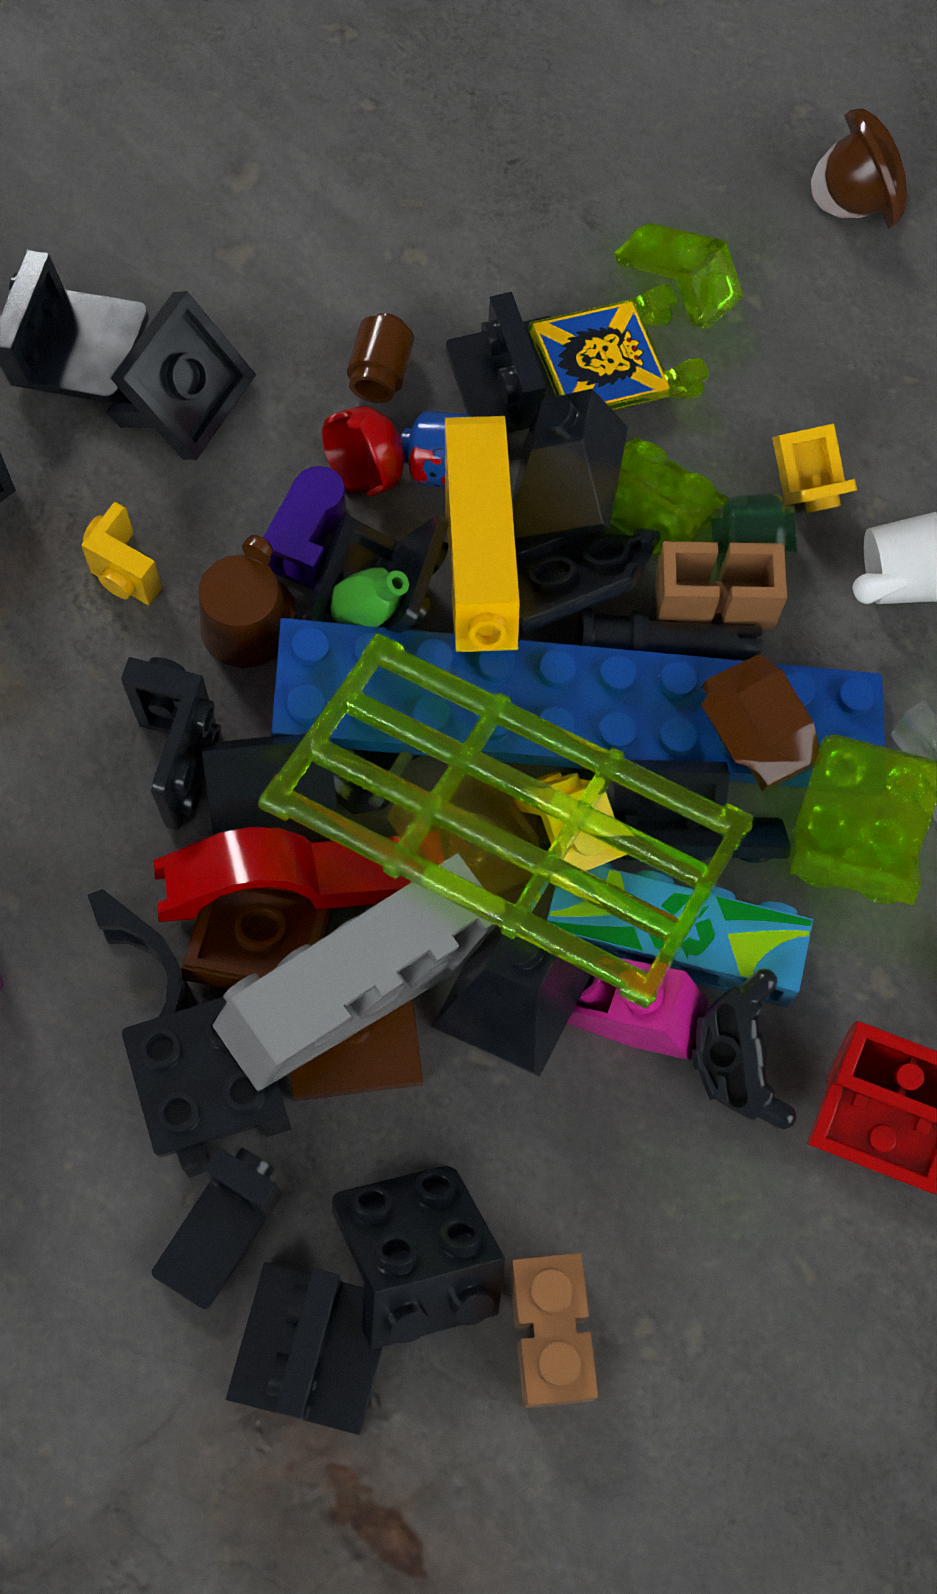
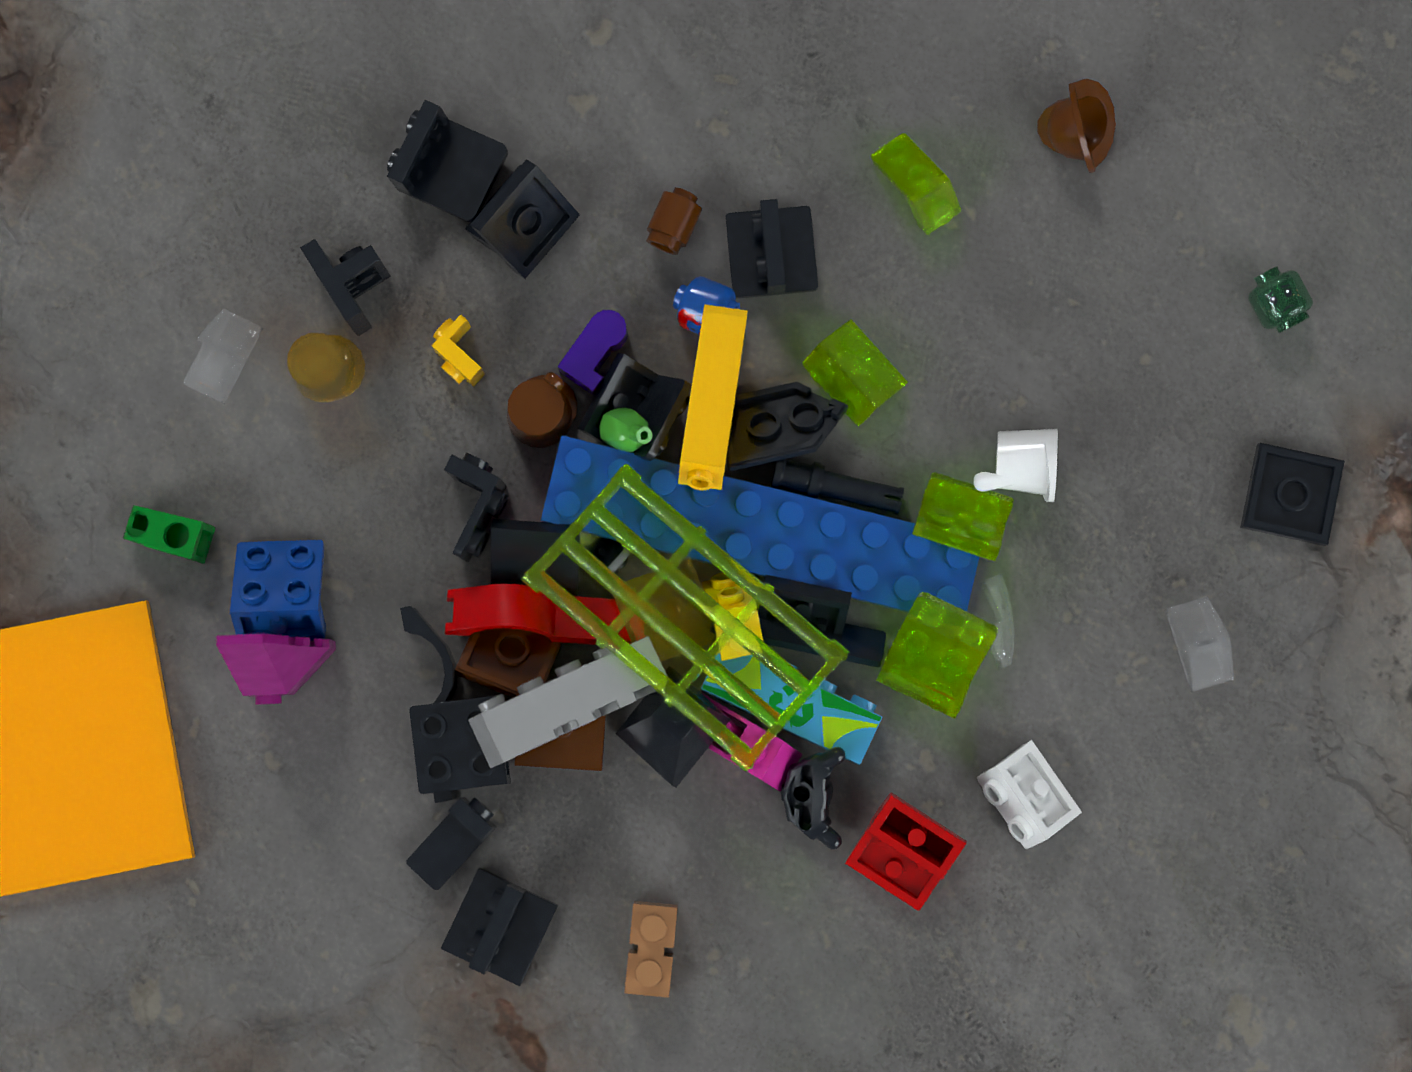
camera: 15 degrees right, 15 degrees up
red hair [321,406,405,497] -> none
black bracket [332,1166,505,1350] -> none
black slope [512,389,628,545] -> none
flag [528,285,710,411] -> none
medium nougat piece [655,541,787,630] -> none
reddish brown slope [700,654,822,791] -> none
clear green head [712,493,797,564] -> none
yellow bracket [772,423,857,513] -> none
none -> clear neon green bracket [912,472,1014,561]

